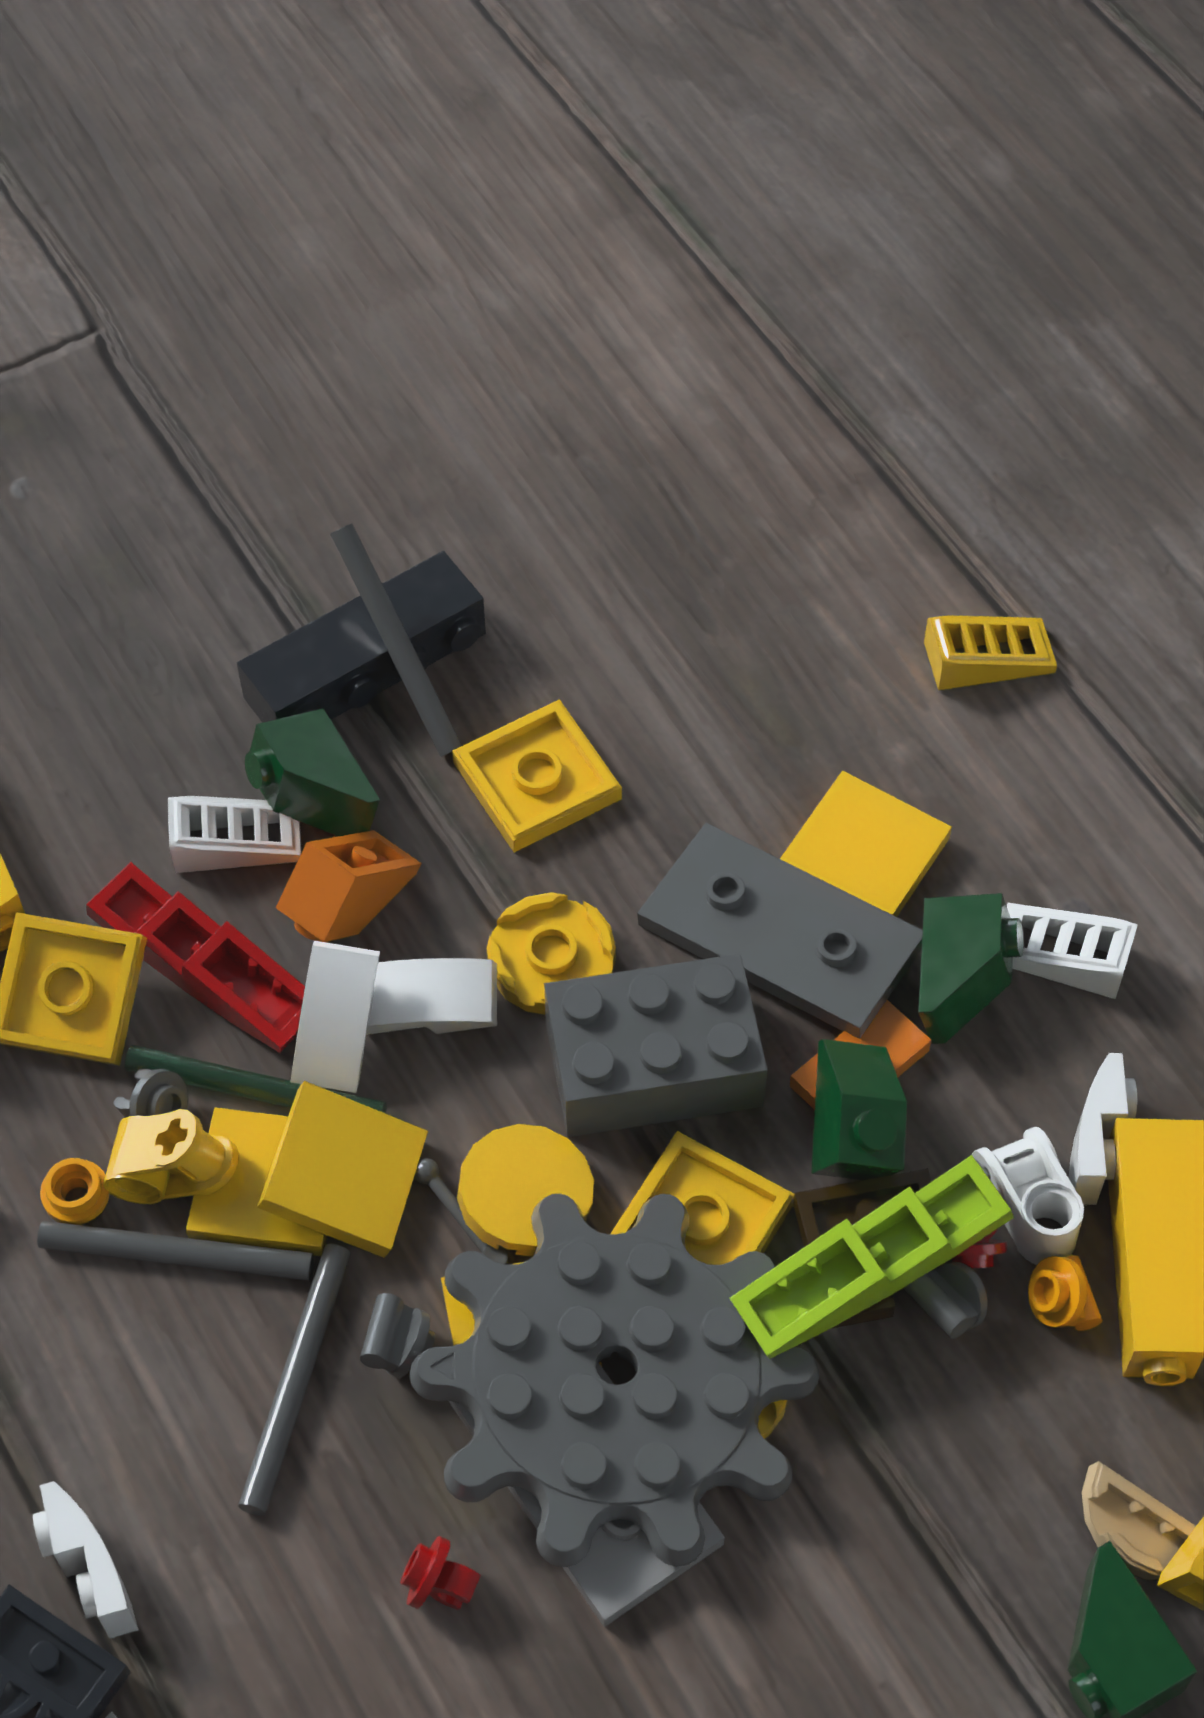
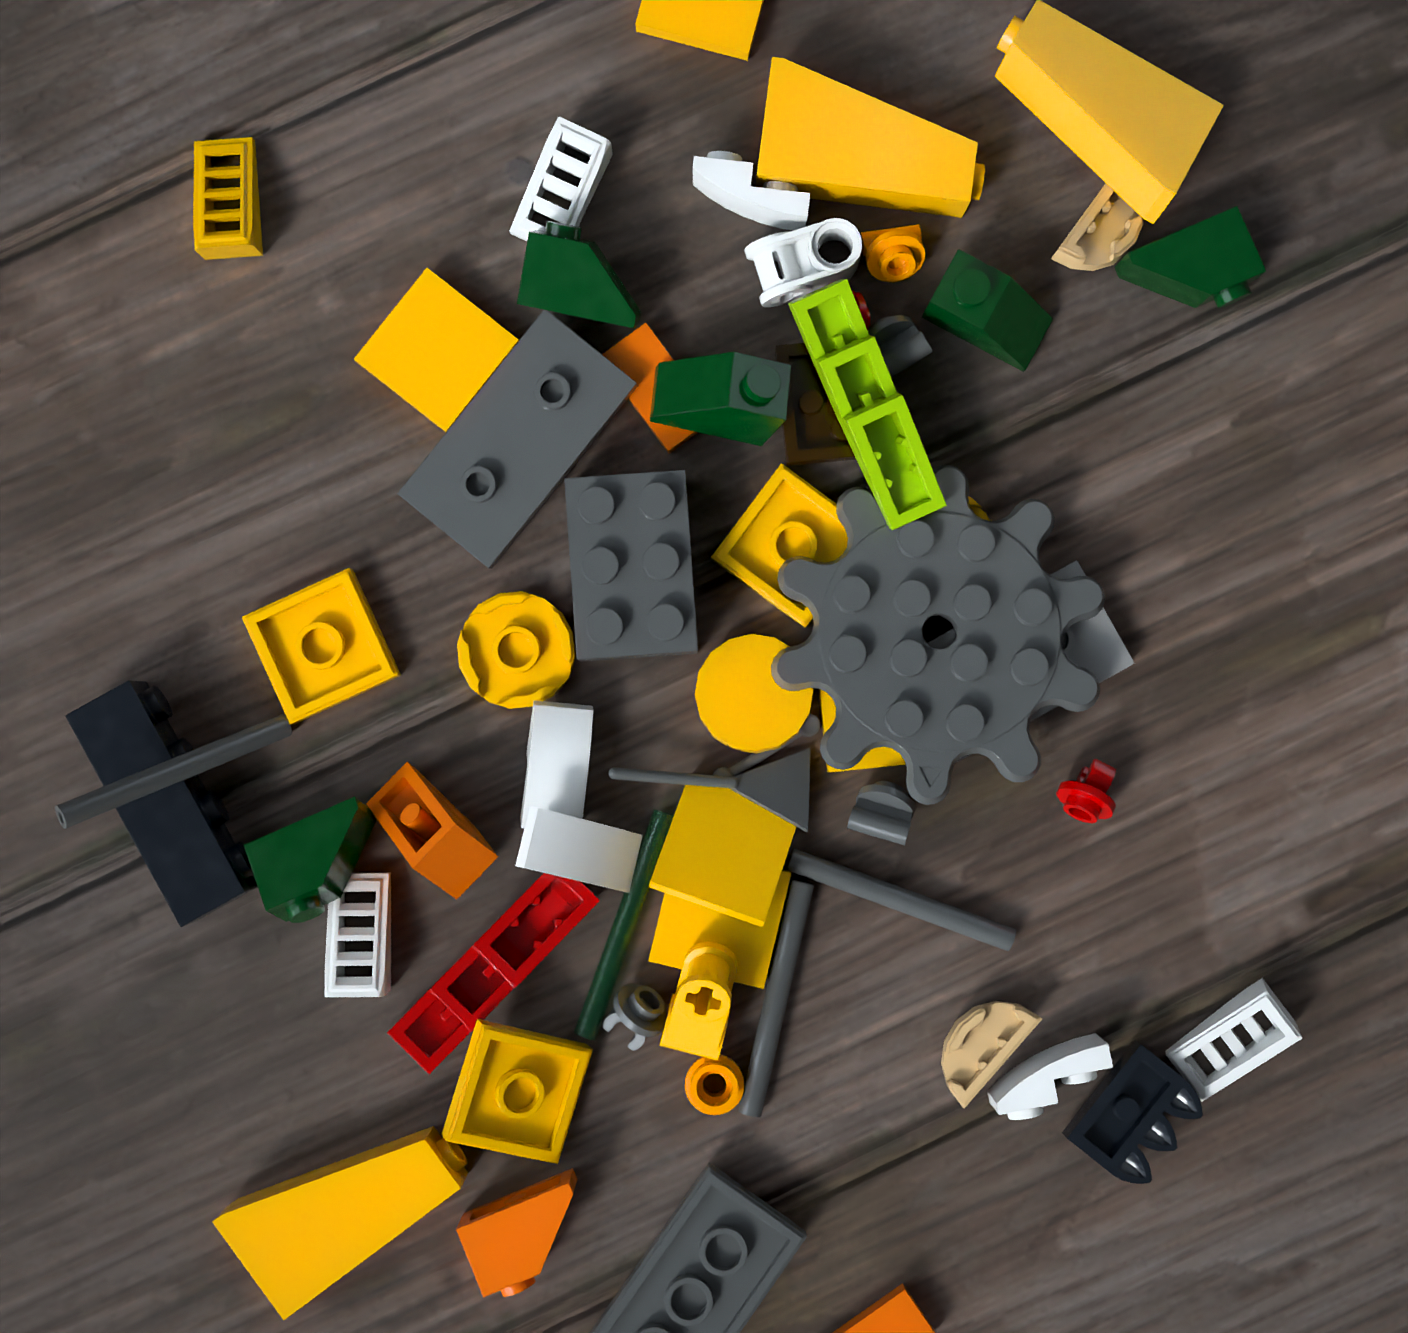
camera: 90 degrees left, 30 degrees up
none -> dark grey piece [608,748,810,832]
none -> dark green slope [922,249,1053,372]
none -> tan plate [941,1001,1042,1109]

